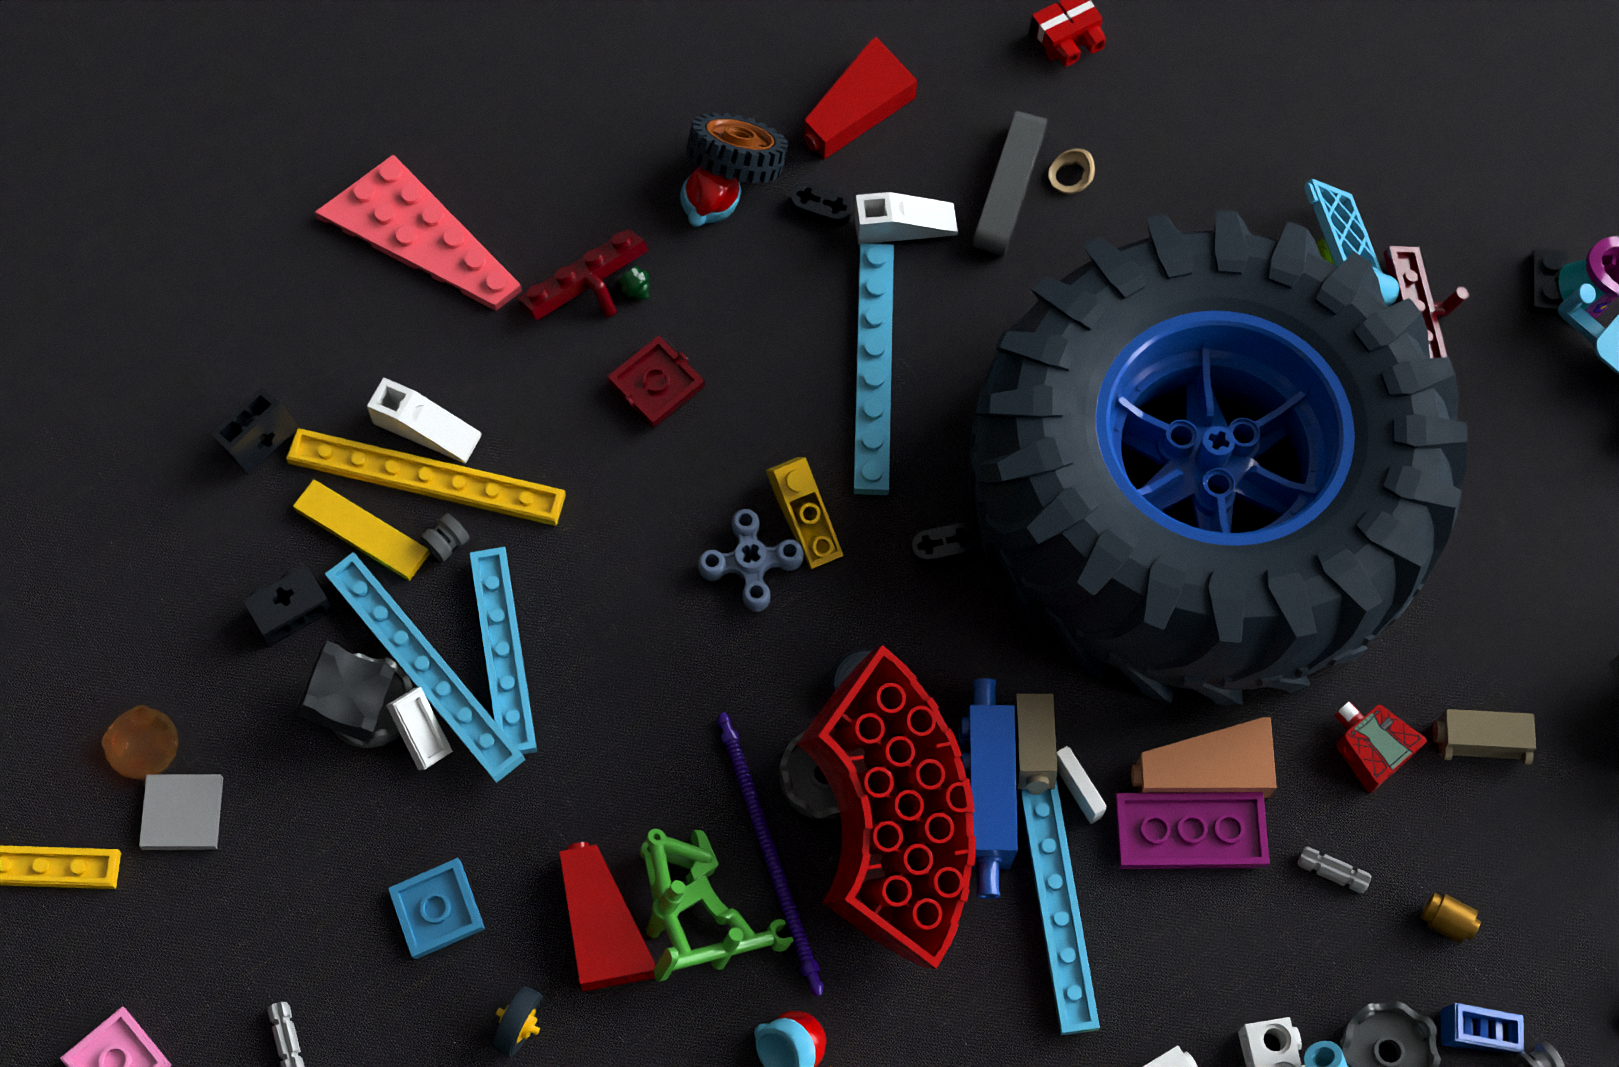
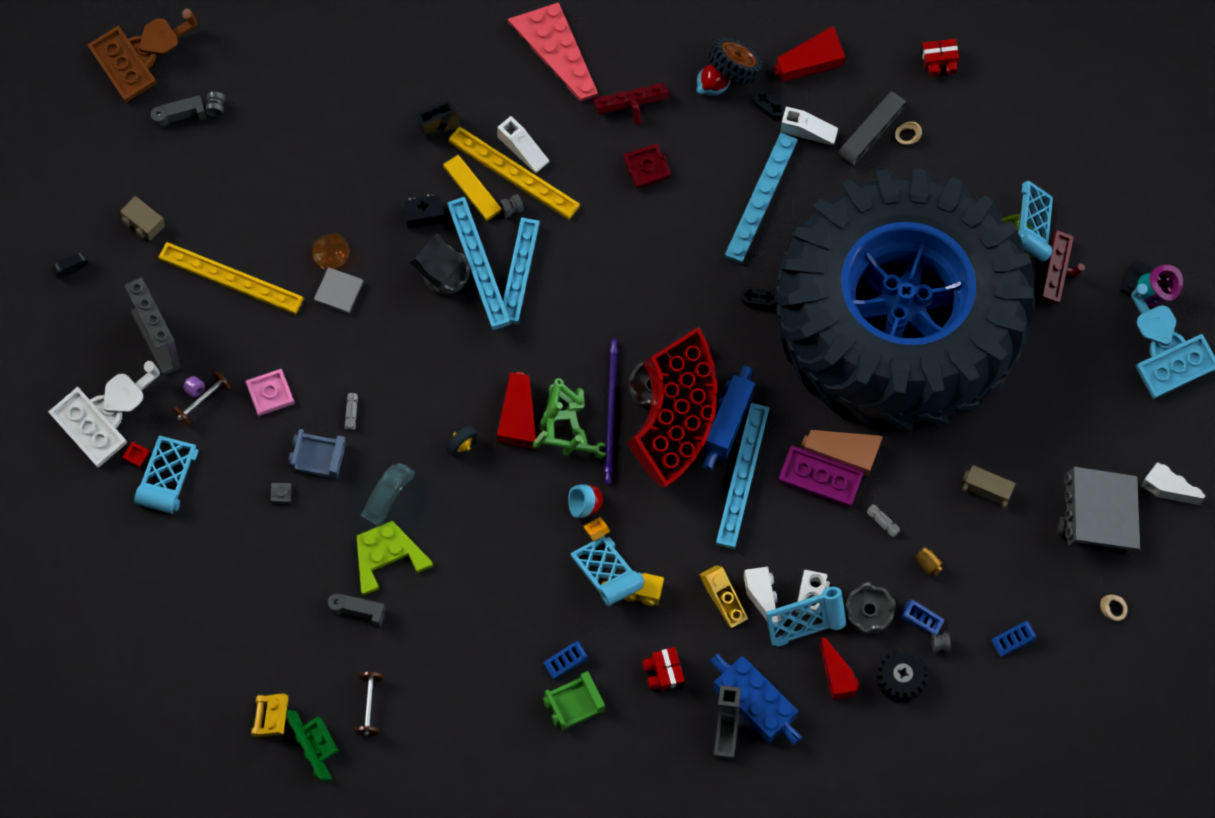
camera: 20 degrees right, 0 degrees up
white tile [386,687,453,770] -> none
dark azure plate [388,858,485,959] -> none
dark green plate [616,265,650,300] -> none
sand blue gear [698,509,804,612] -> none
yellow slope [766,457,844,569] -> none
dark tan brick [1015,694,1057,795] -> none
white tile [1056,746,1107,824] -> none
torso [1334,701,1427,794] -> none

